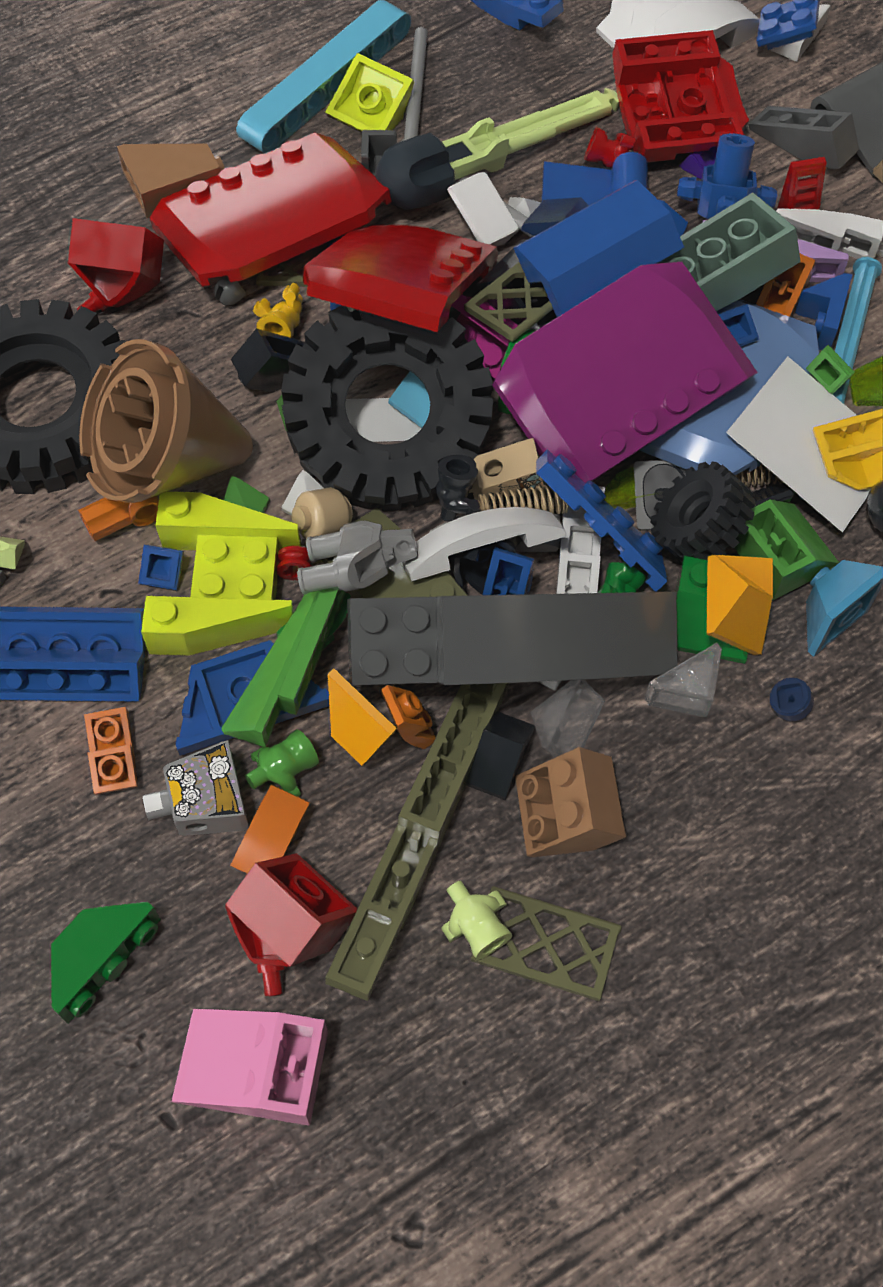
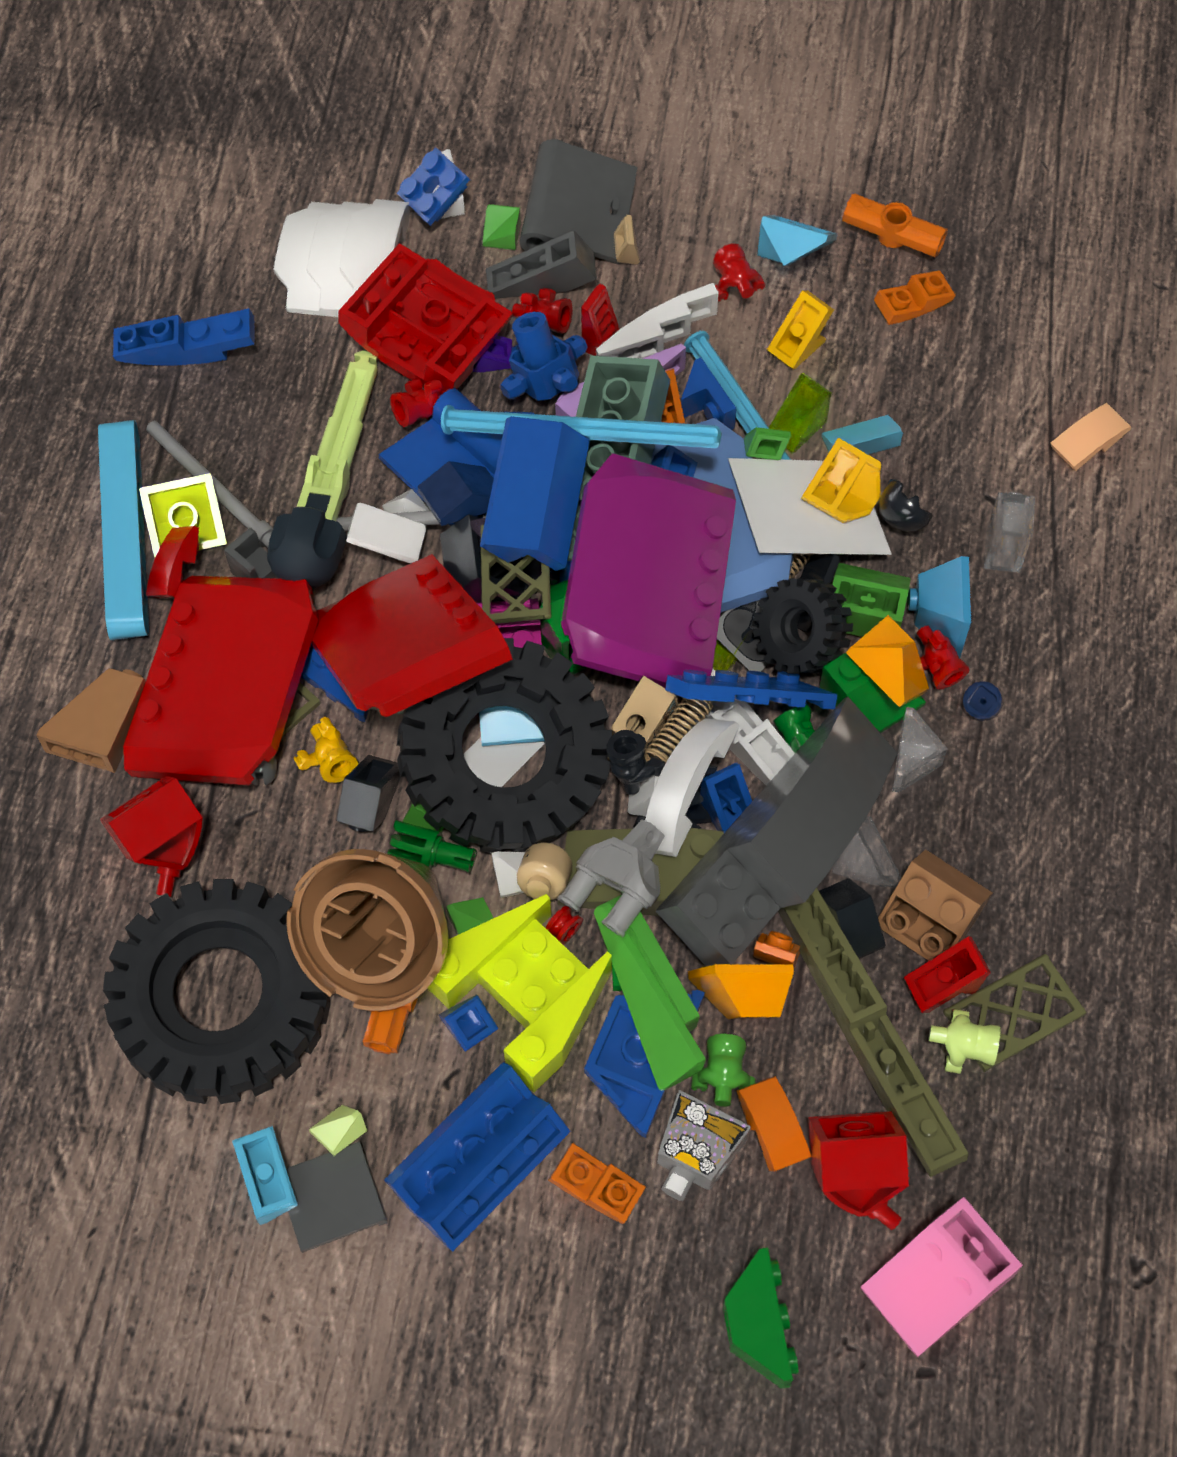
camera: 45 degrees left, 0 degrees up
none -> red slope [146,526,199,598]
none -> green arm [387,820,477,873]
none -> medium azure axle [441,405,722,448]
none -> bright green slope [482,204,521,250]
none -> red piece [512,288,573,333]
none -> red slope [904,936,991,1013]
none -> red piece [916,625,970,690]

